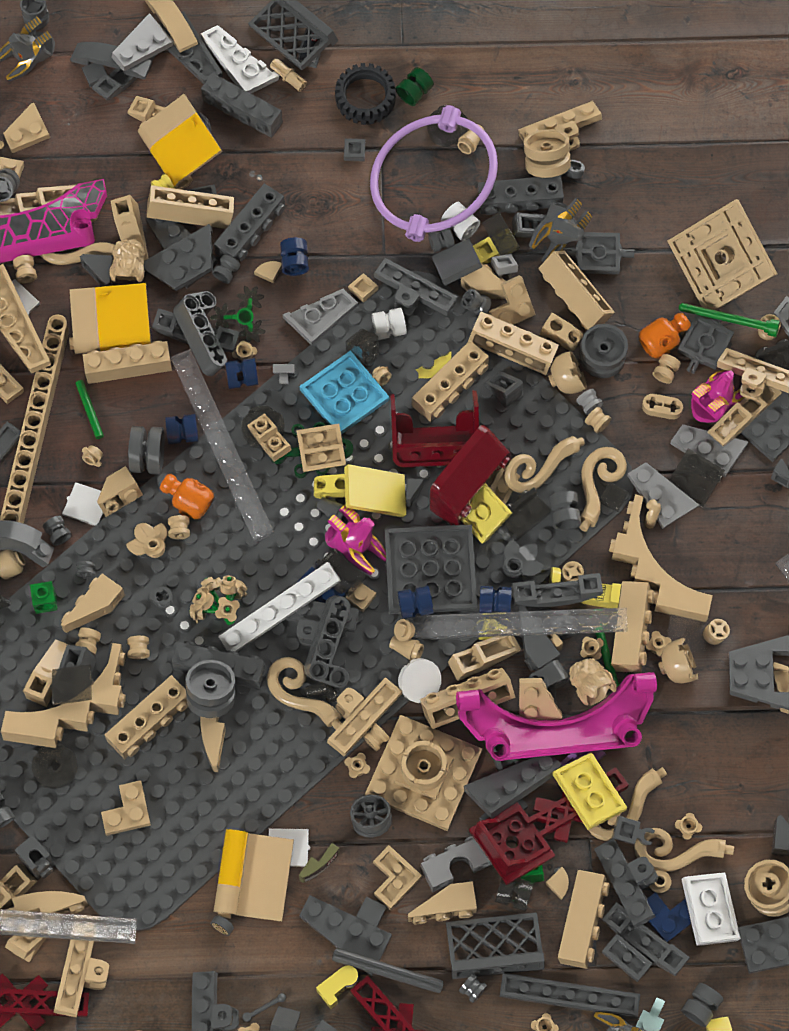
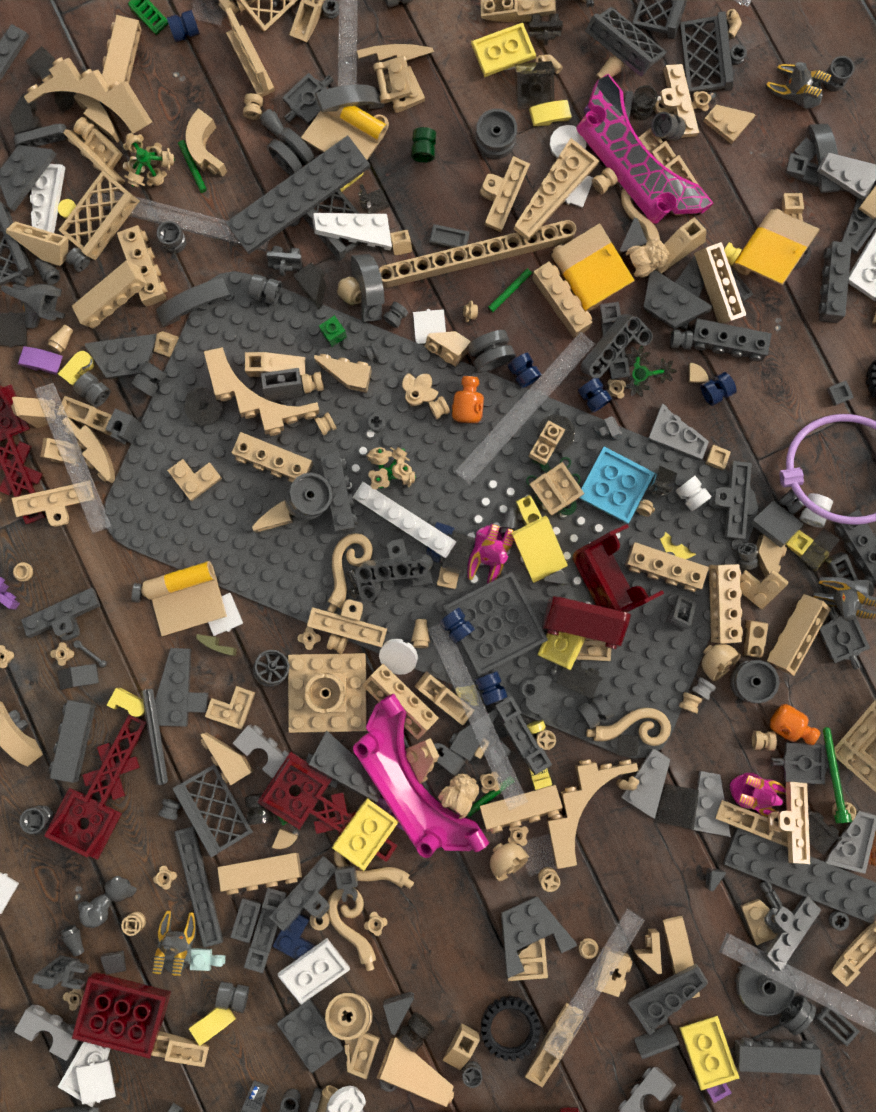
camera: 65 degrees right, 15 degrees up
clear smoke piece [50,664,94,705] -> none
tan plate [394,619,415,641] -> none
light grey tile [491,254,518,278] -> none
tan plant [505,436,585,493] -> none
tan beam [642,394,683,419] -> none

